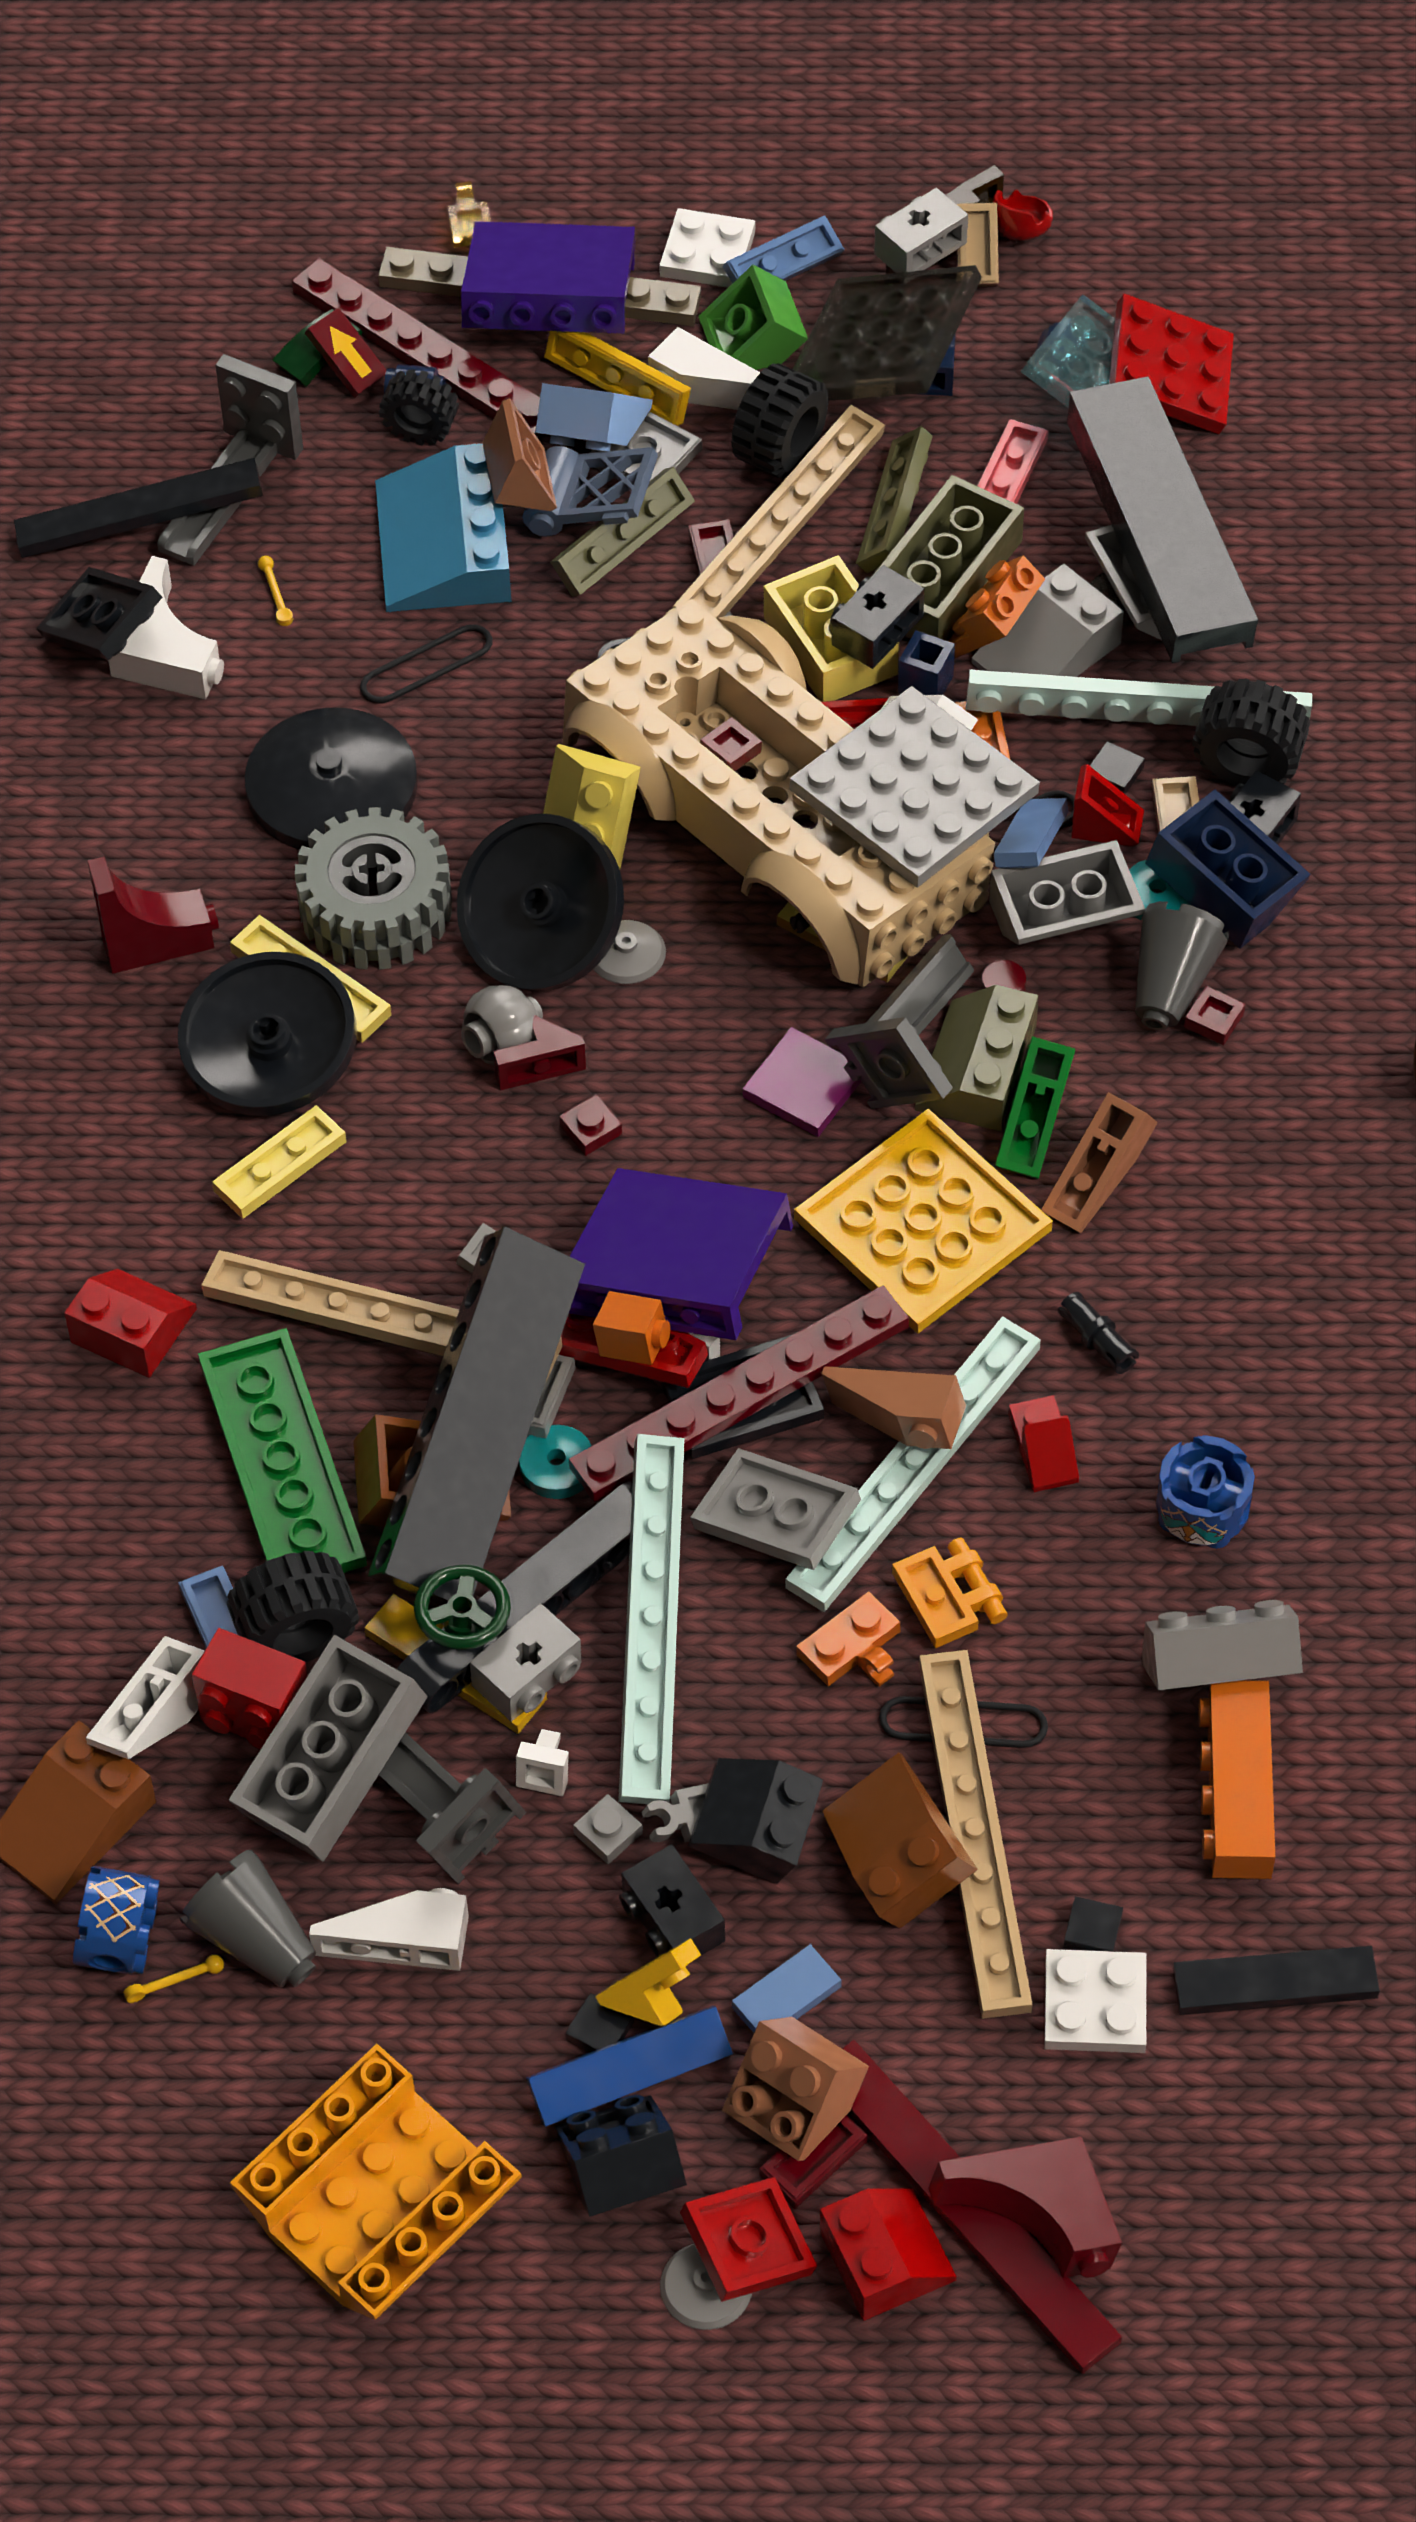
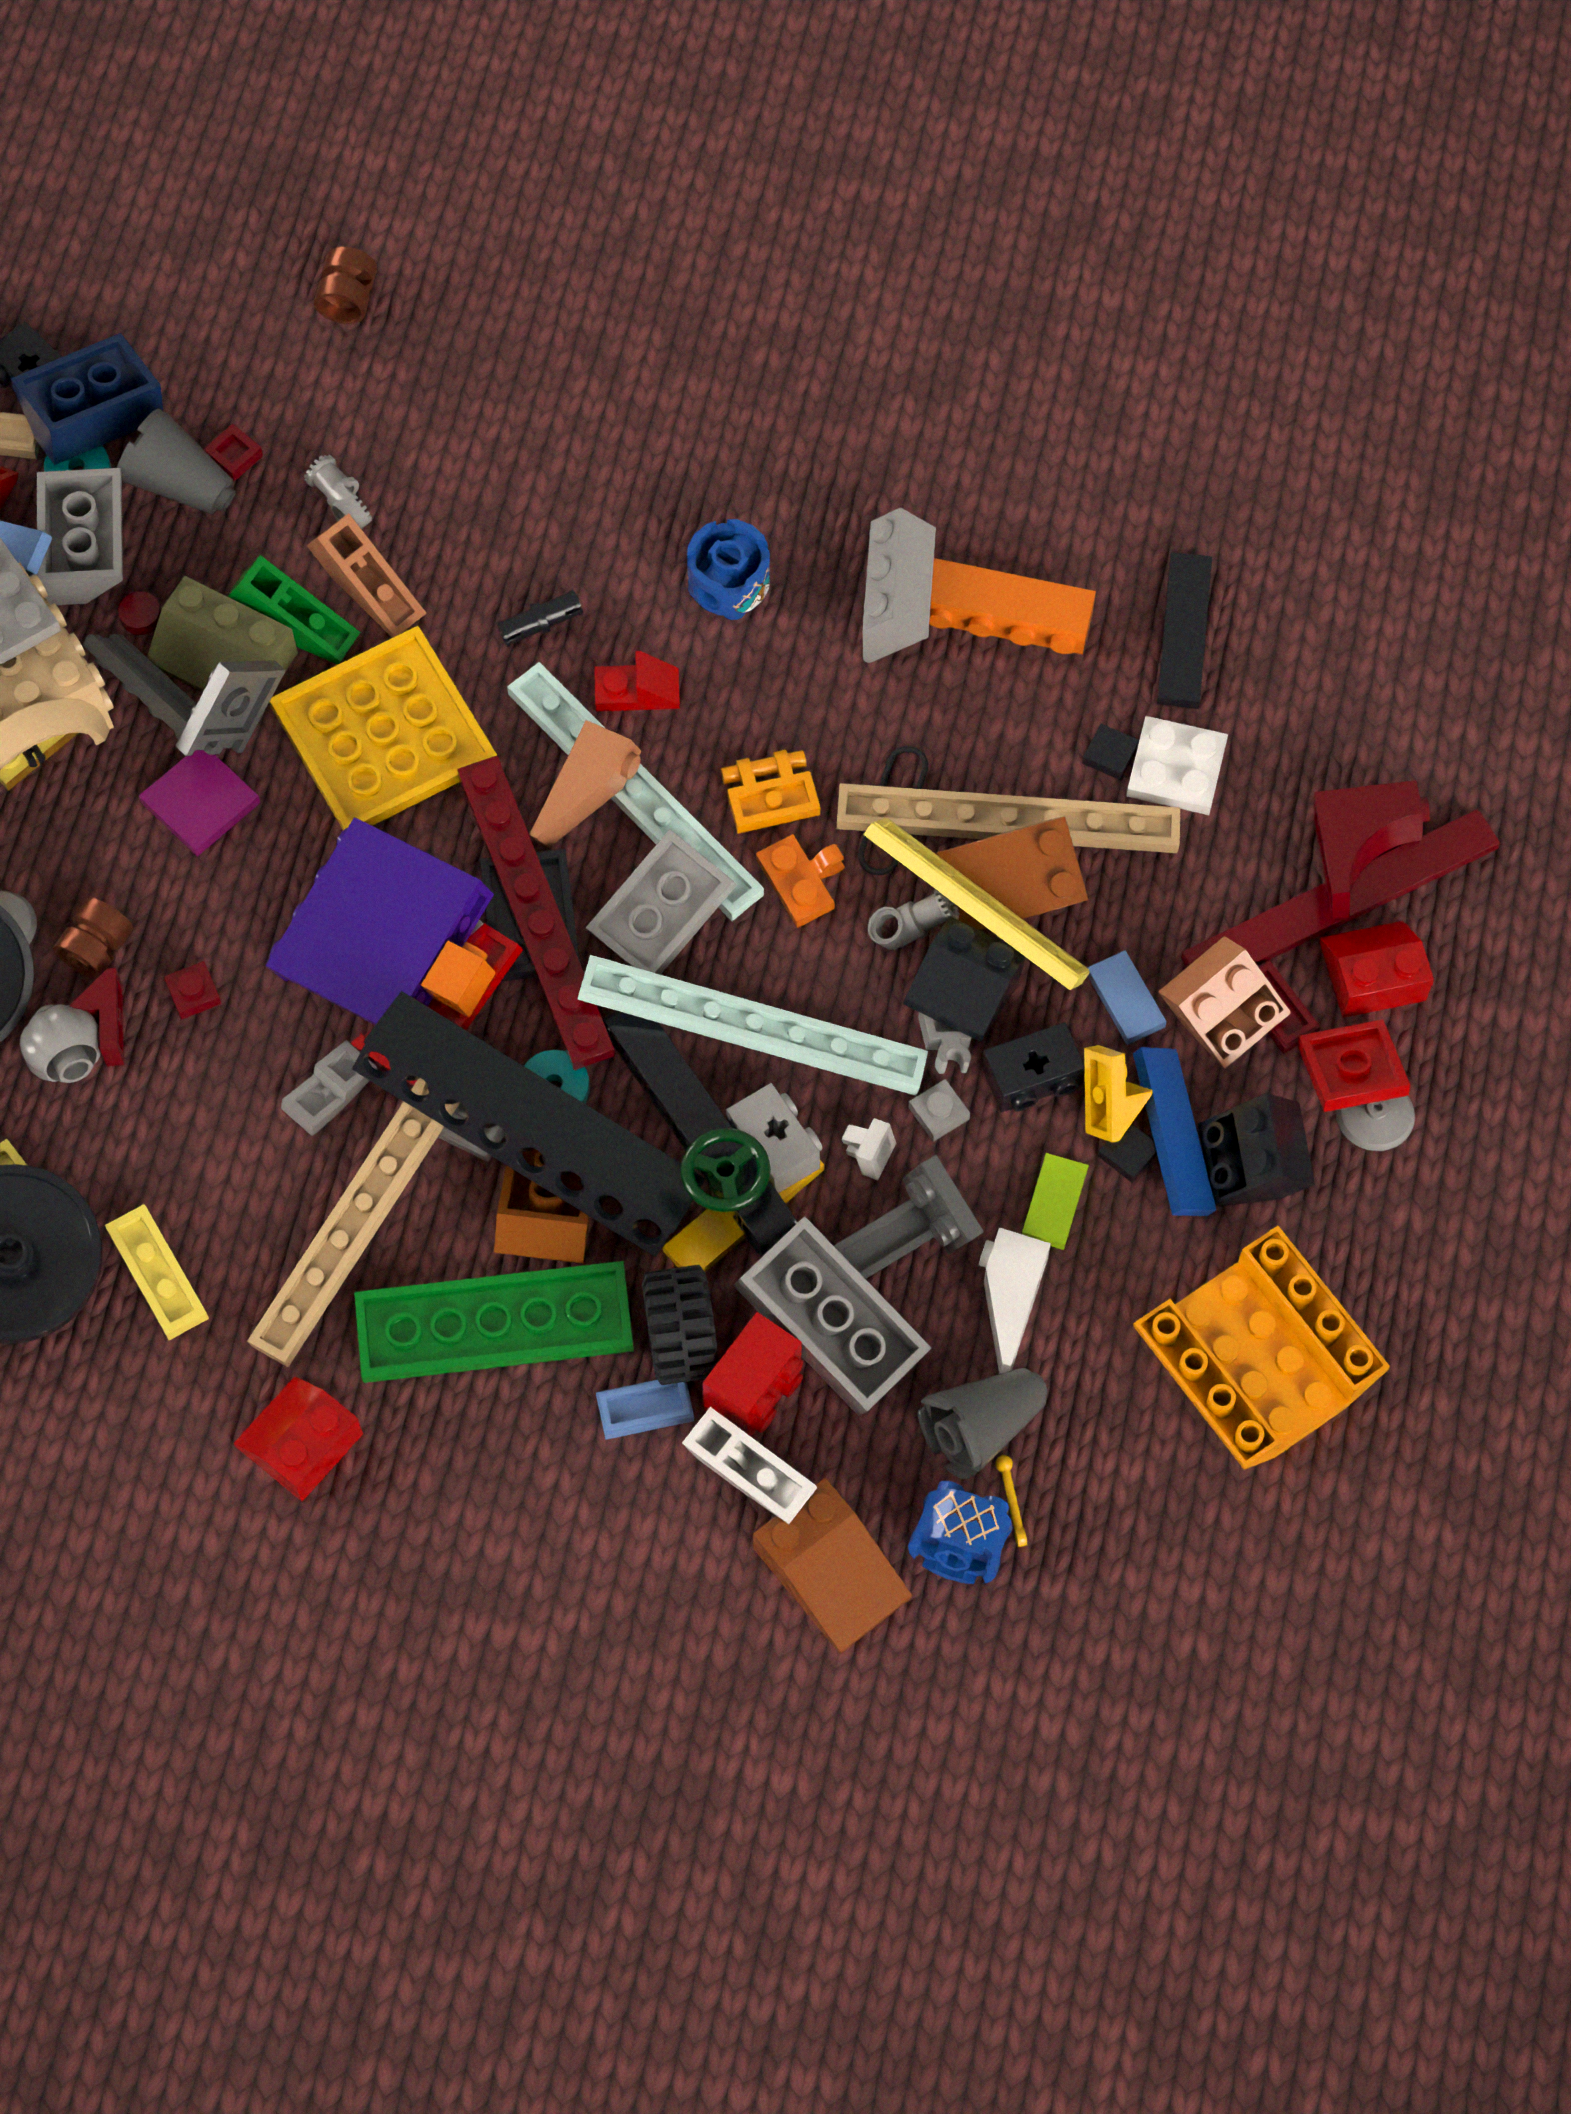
camera: 80 degrees left, 10 degrees up
none -> copper wheel [52,898,134,980]
none -> light grey connector [304,455,372,529]
none -> light yellow tile [864,818,1090,990]
none -> light grey connector [868,889,960,950]
none -> lime tile [1022,1153,1089,1250]

